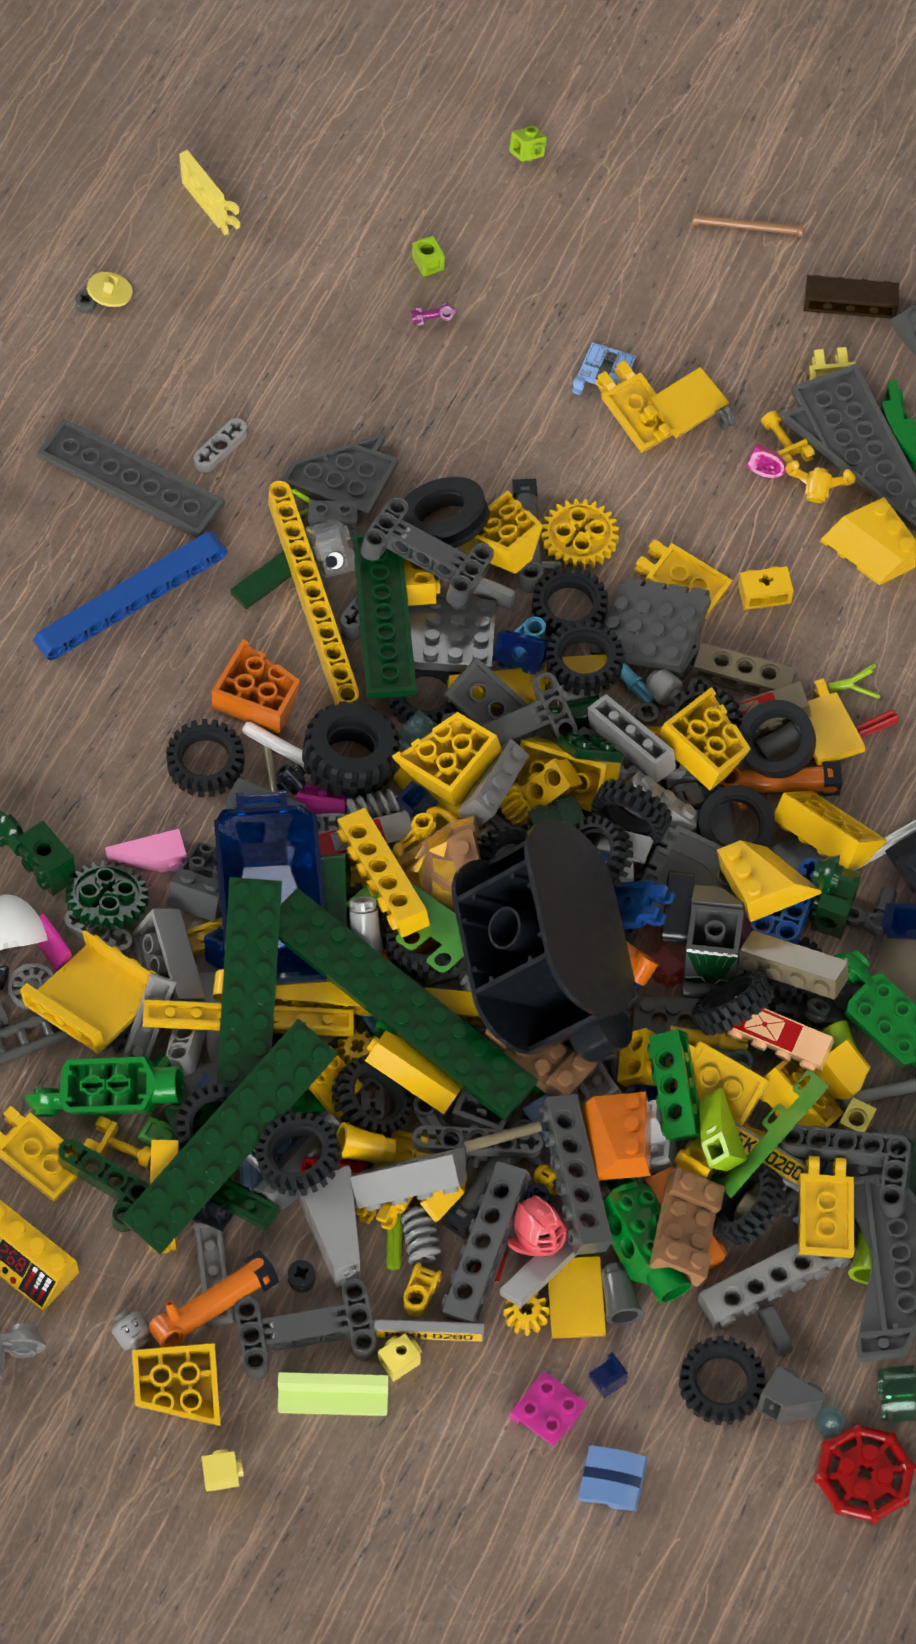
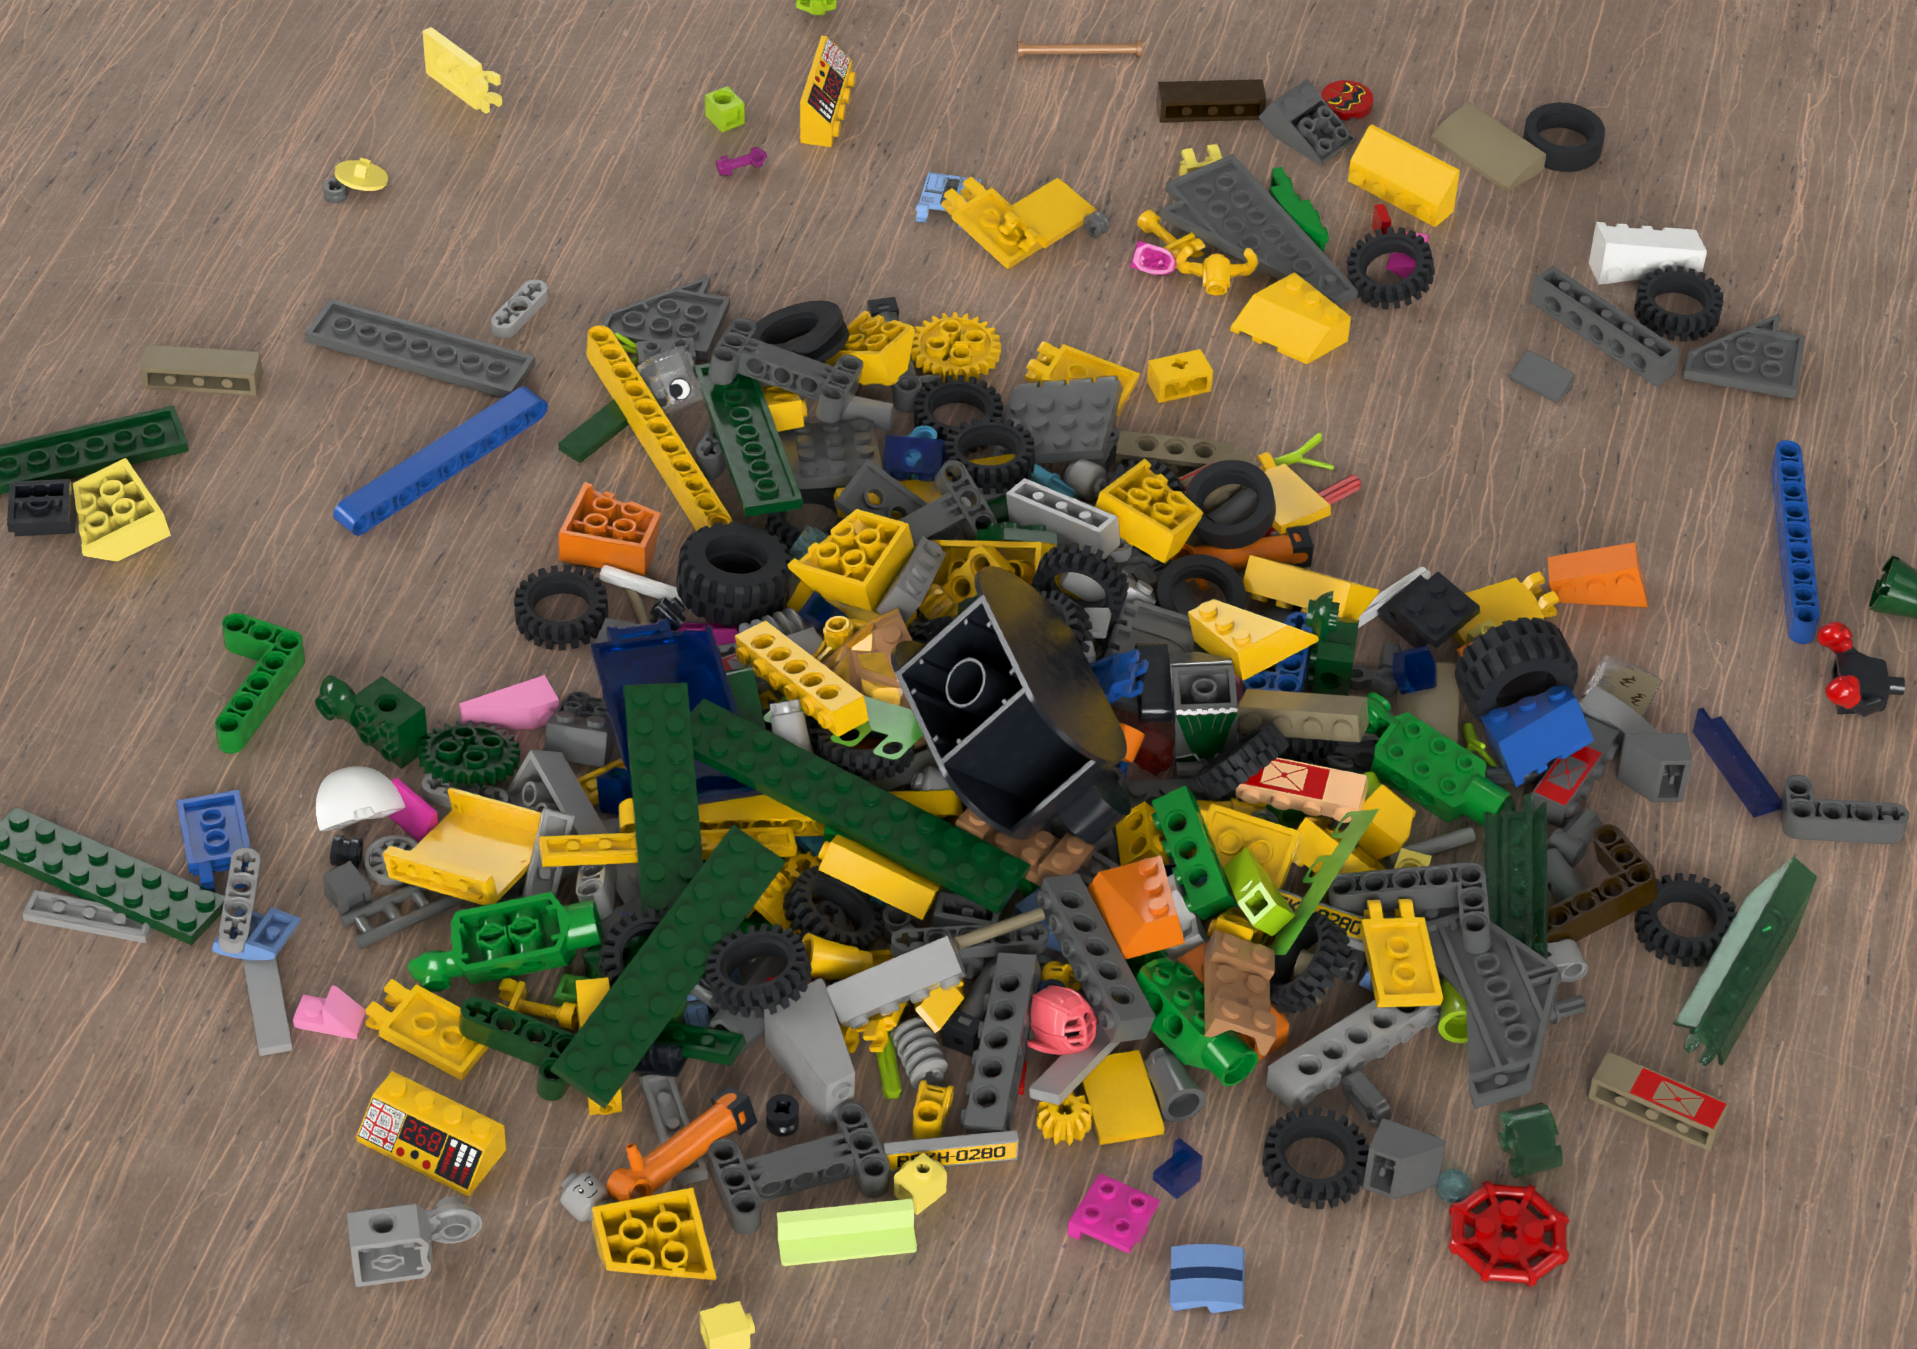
camera: 10 degrees left, 15 degrees down
none -> yellow slope [800,35,856,147]

